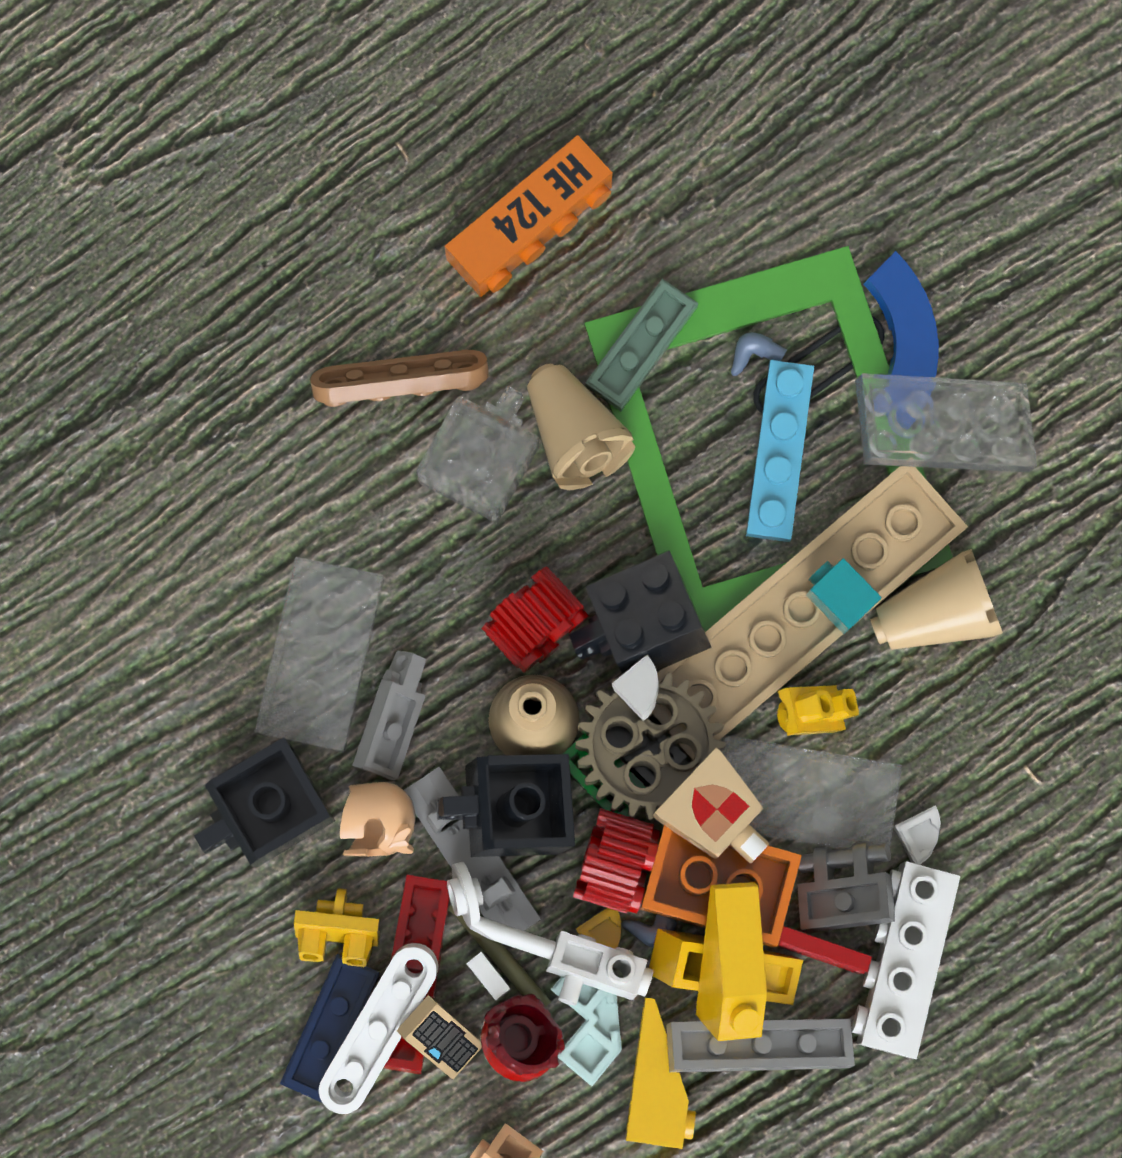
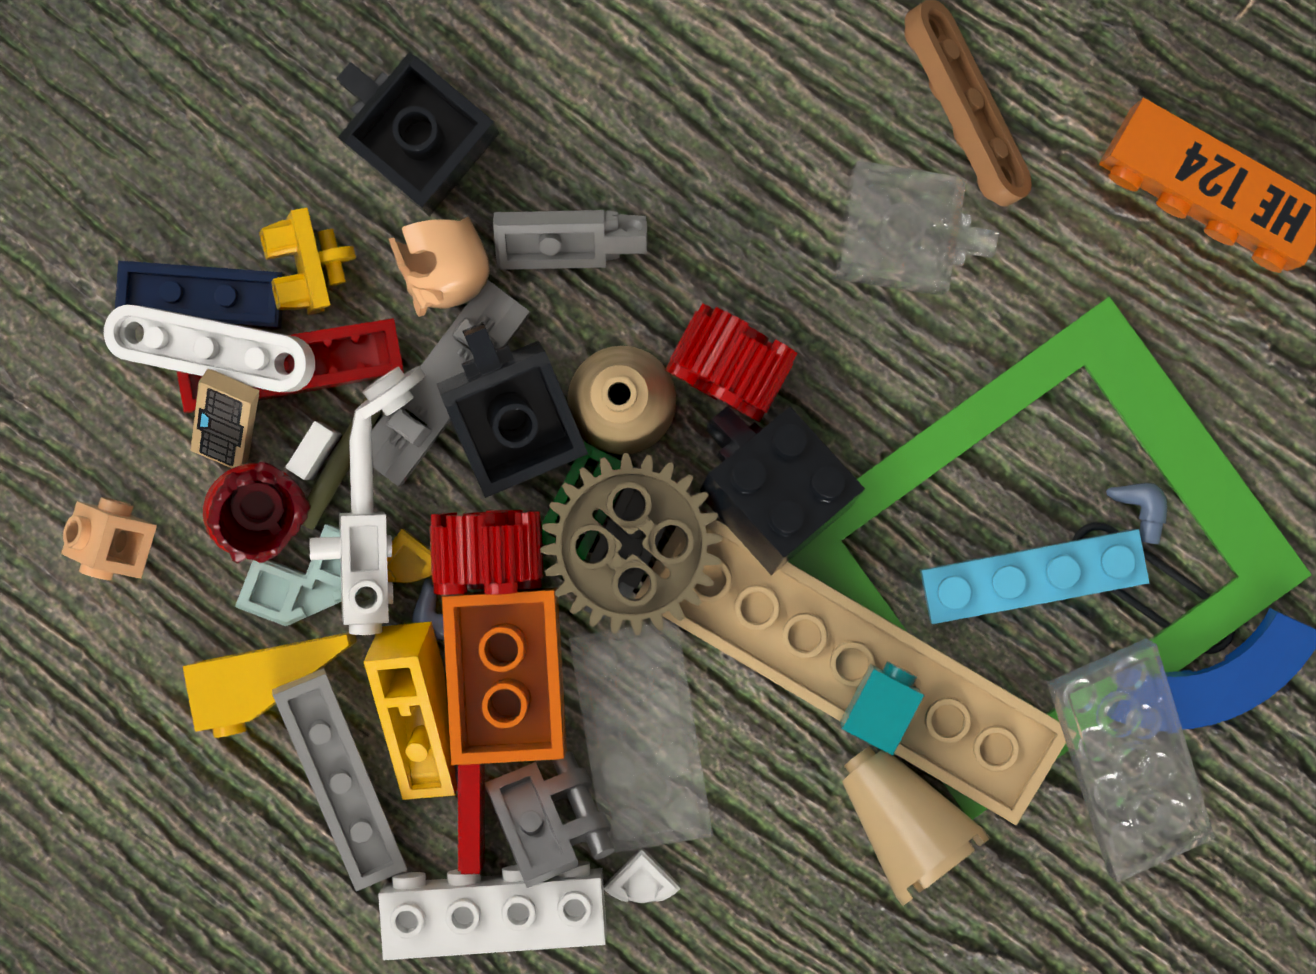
camera: 70 degrees right, 10 degrees up
clear plate [254,557,385,753] -> none
tan cone [527,364,635,490] -> none
sand green tile [585,279,698,412] -> none
white tile [612,655,659,721] -> none
tan torso [652,747,770,864] -> none
yellow slope [695,882,767,1041] -> none
yellow hips [777,685,859,736] -> none

